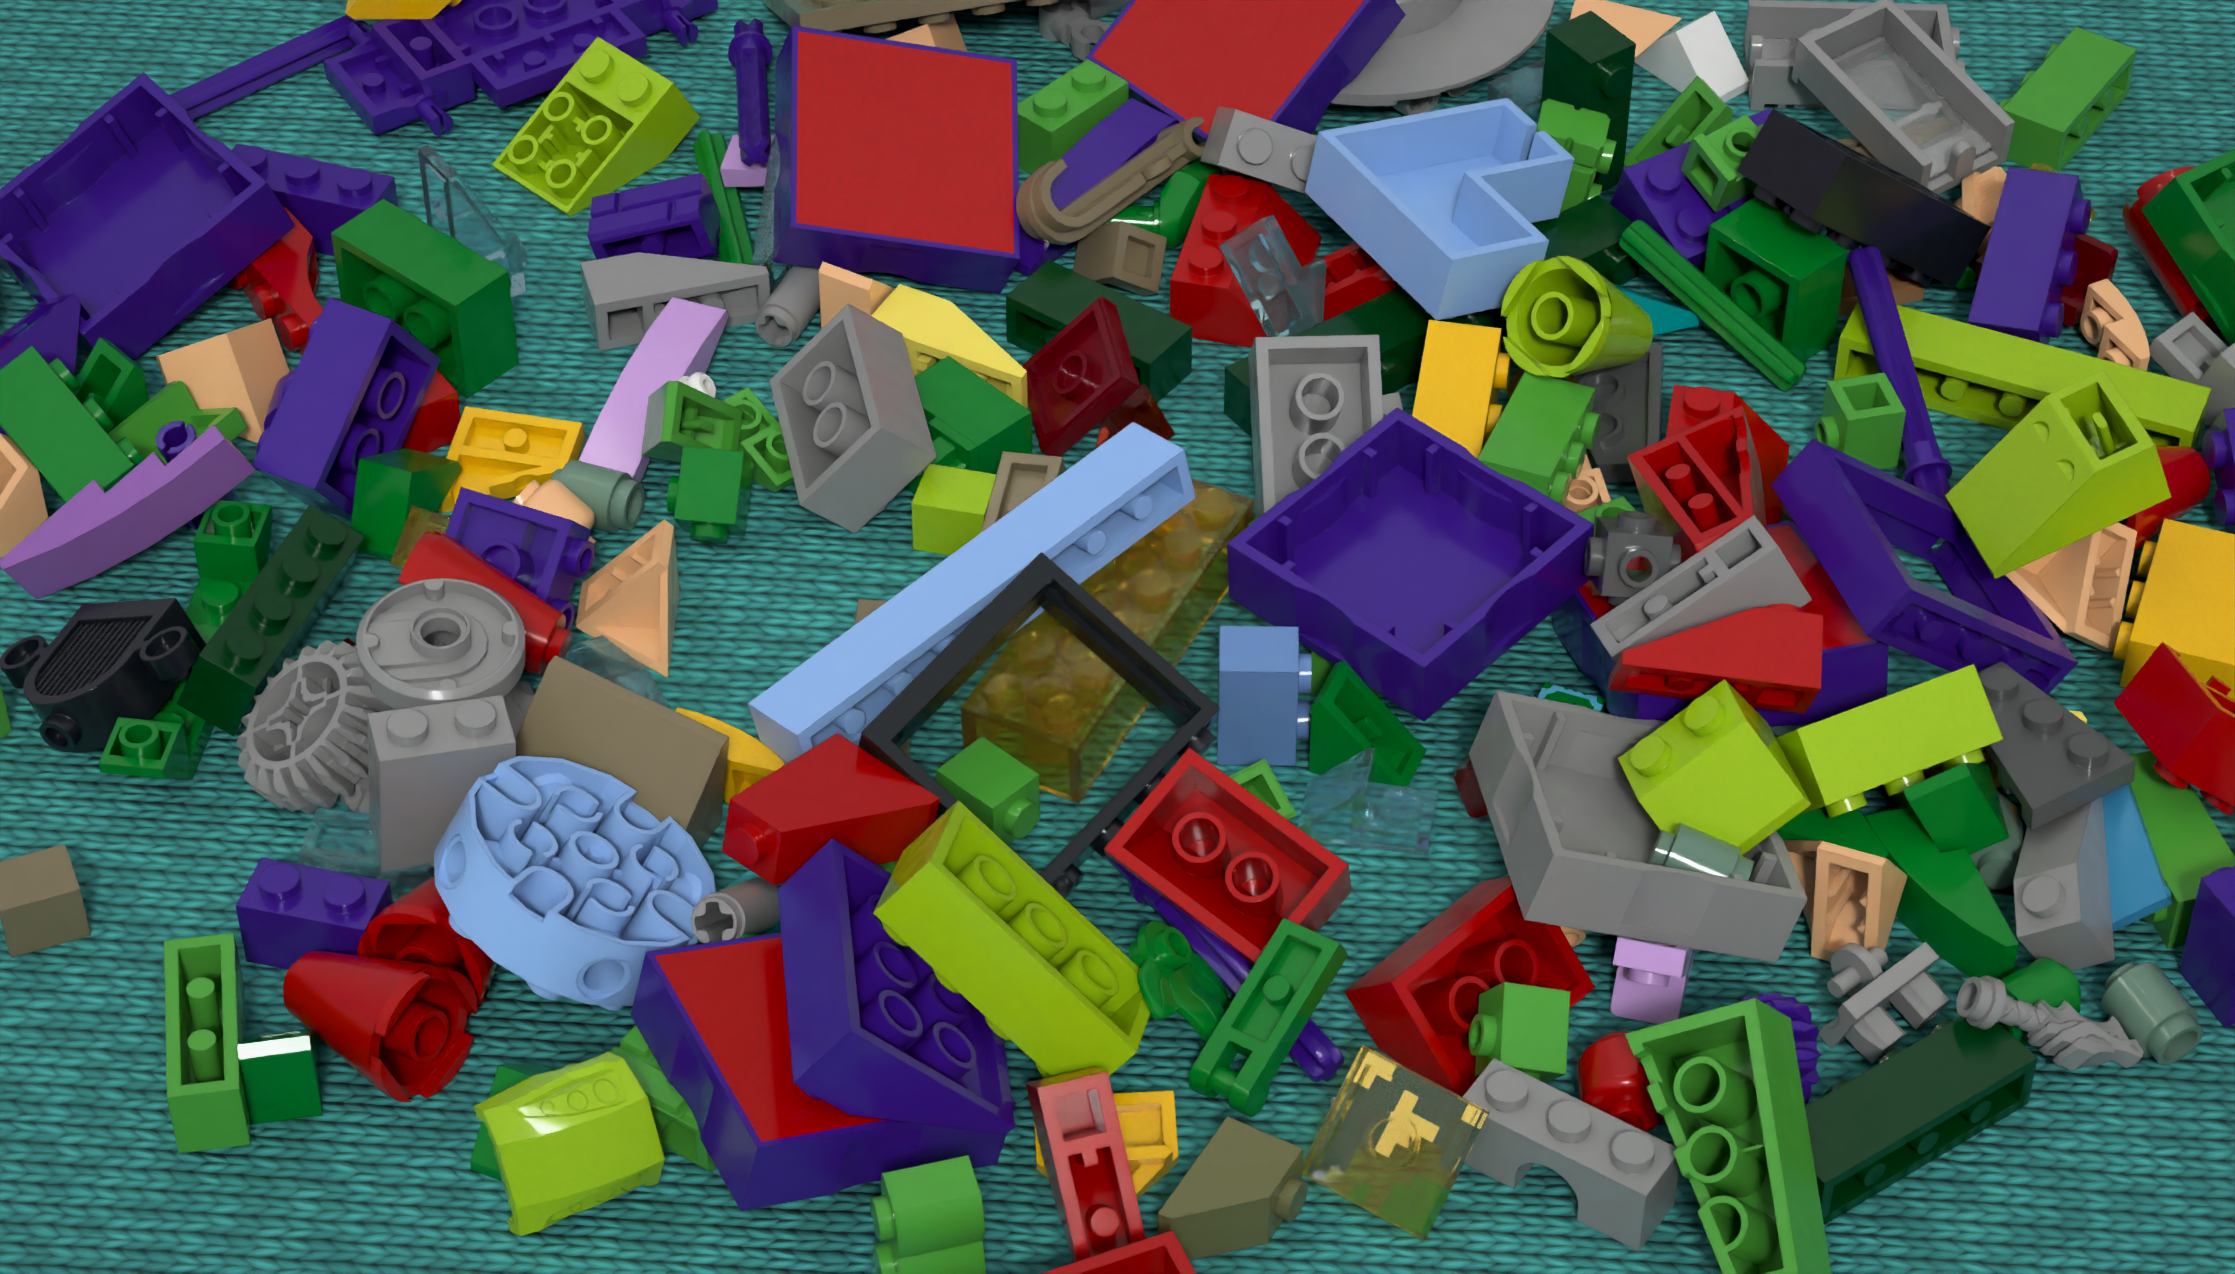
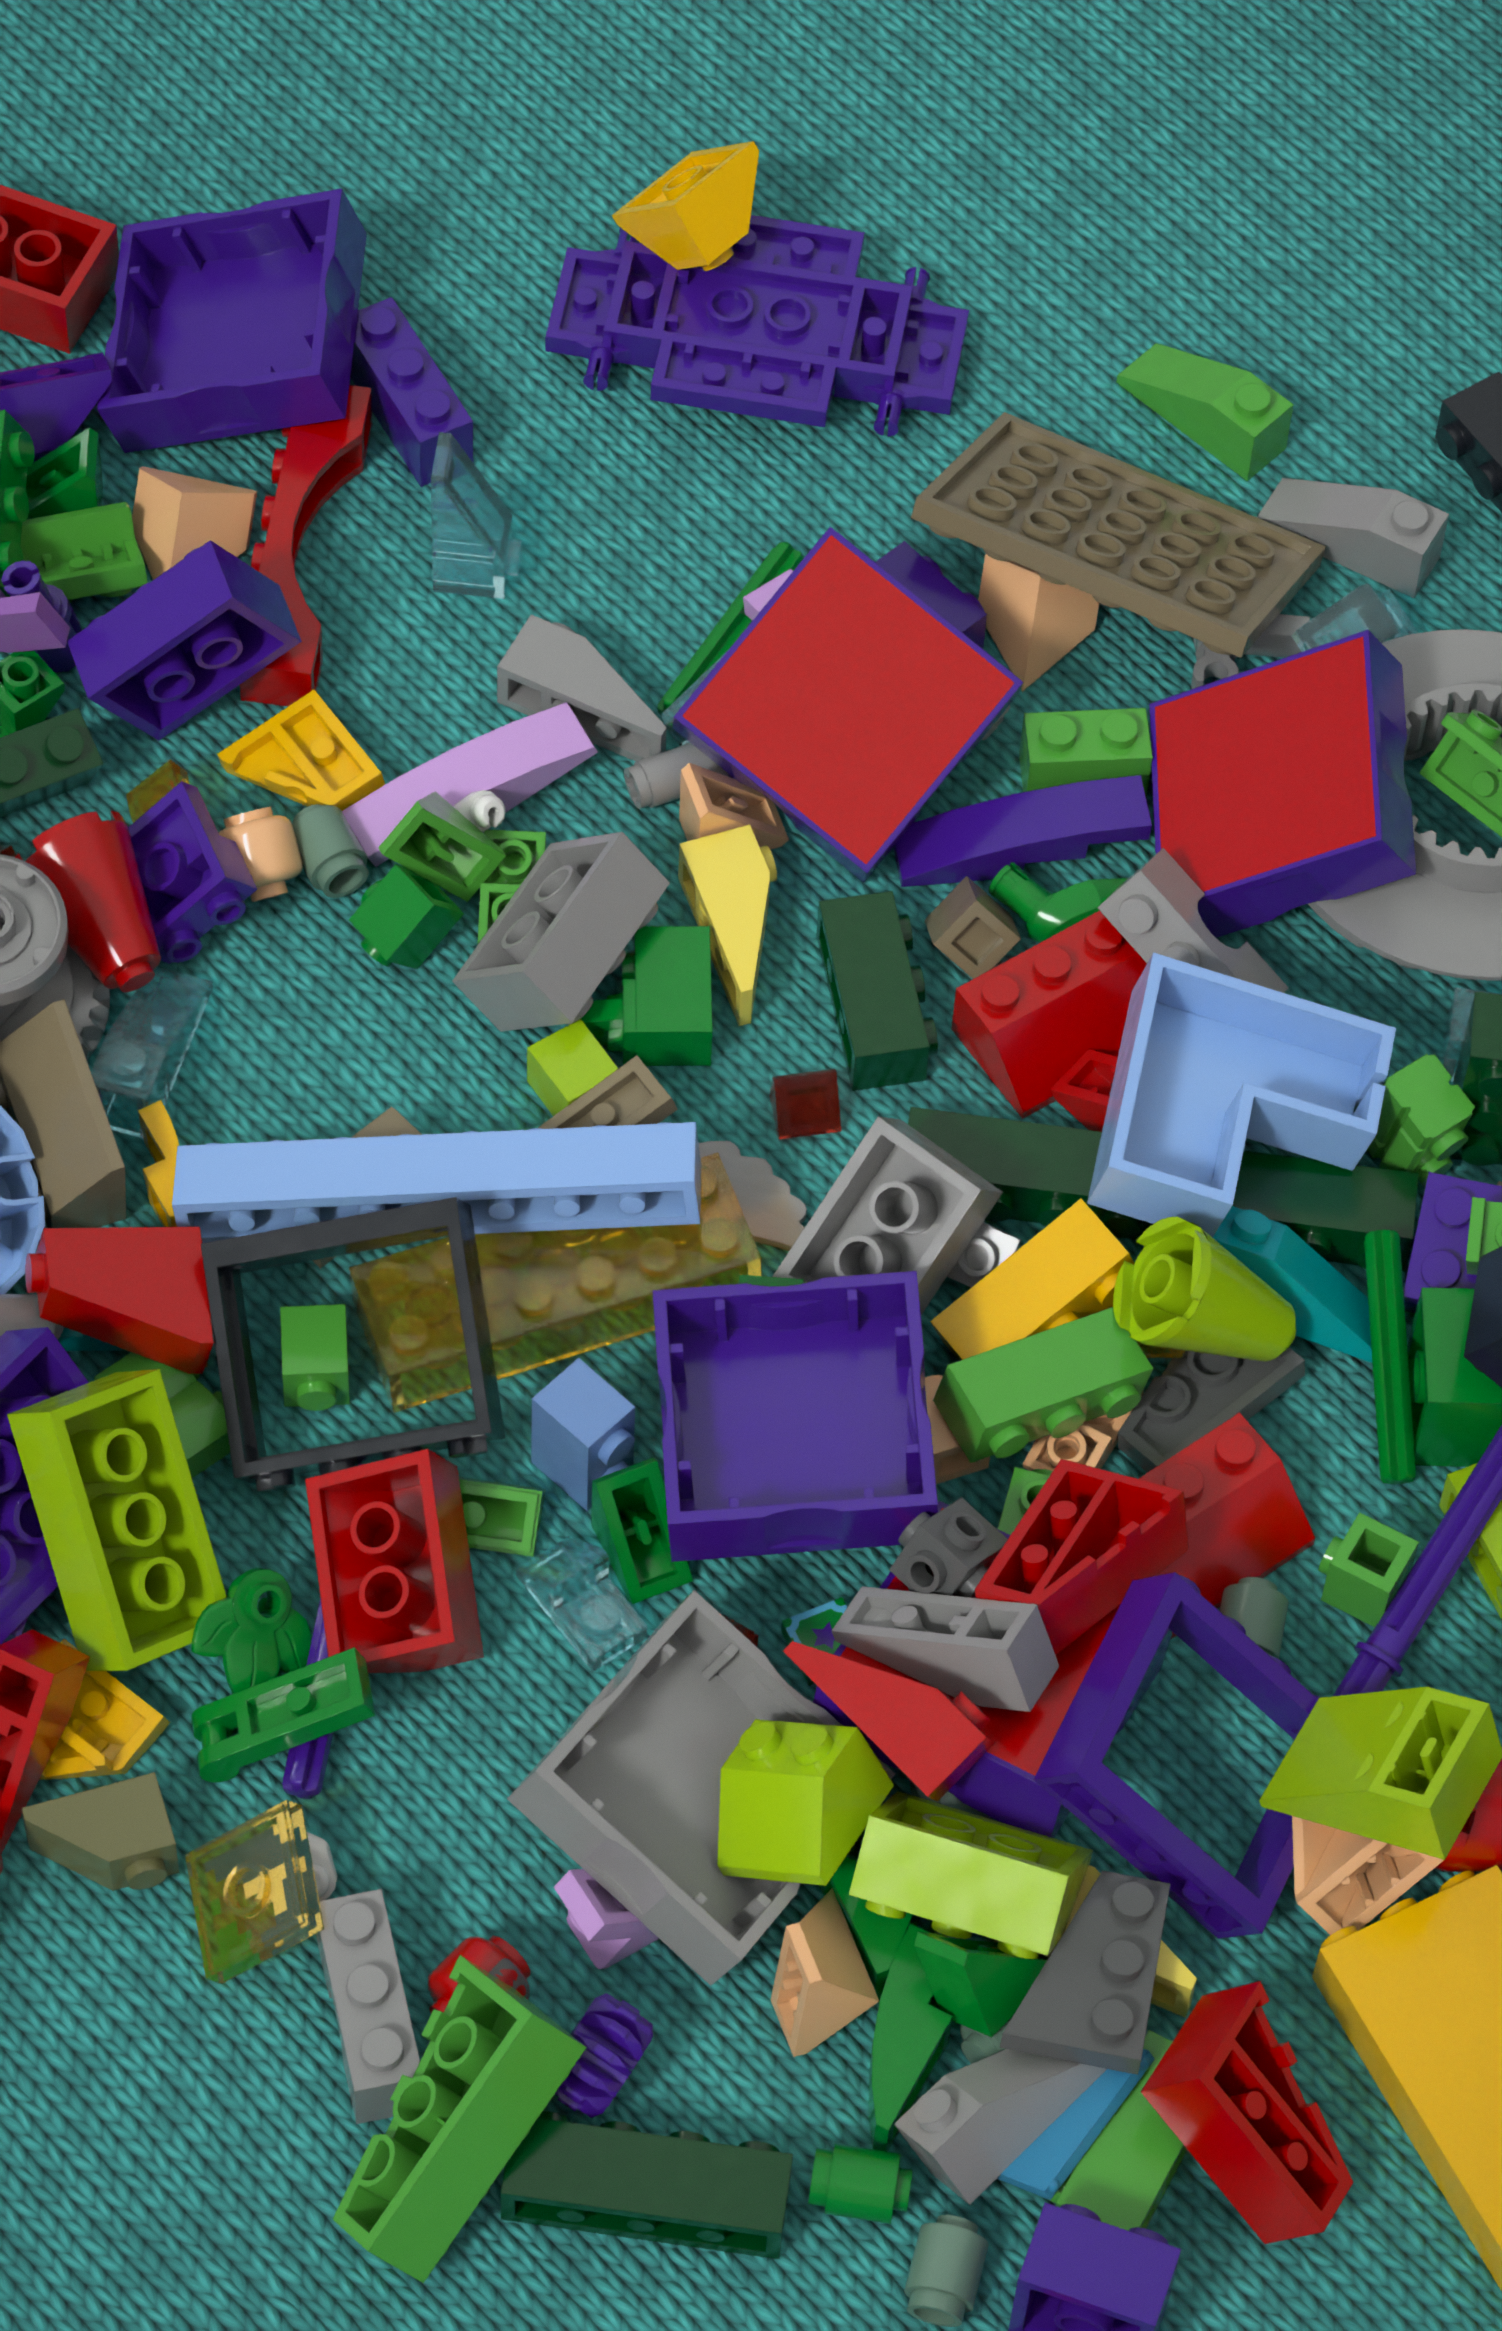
camera: 40 degrees right, 15 degrees up
dark purple axle [169,15,358,121] -> none
green brick [331,199,519,399] -> none
green slope [350,448,462,565] -> none
lime slope [492,36,700,217] -> none
light nougat slope [575,519,680,678] -> none
dark purple brick [587,173,721,259] -> none
dark purple axle [728,18,772,167] -> none
dark tan piece [1016,116,1207,245] -> none
dark red tile [1022,296,1141,457] -> none
clear light blue slope [1219,215,1327,337] -> none
red slope [1344,876,1595,1099] -> none
bright green brick [1468,982,1570,1083] -> none
sand green brick [1647,823,1754,881] -> none
light grey hips [1818,942,1950,1064] -> none
light grey piece [1956,975,2144,1071] -> none

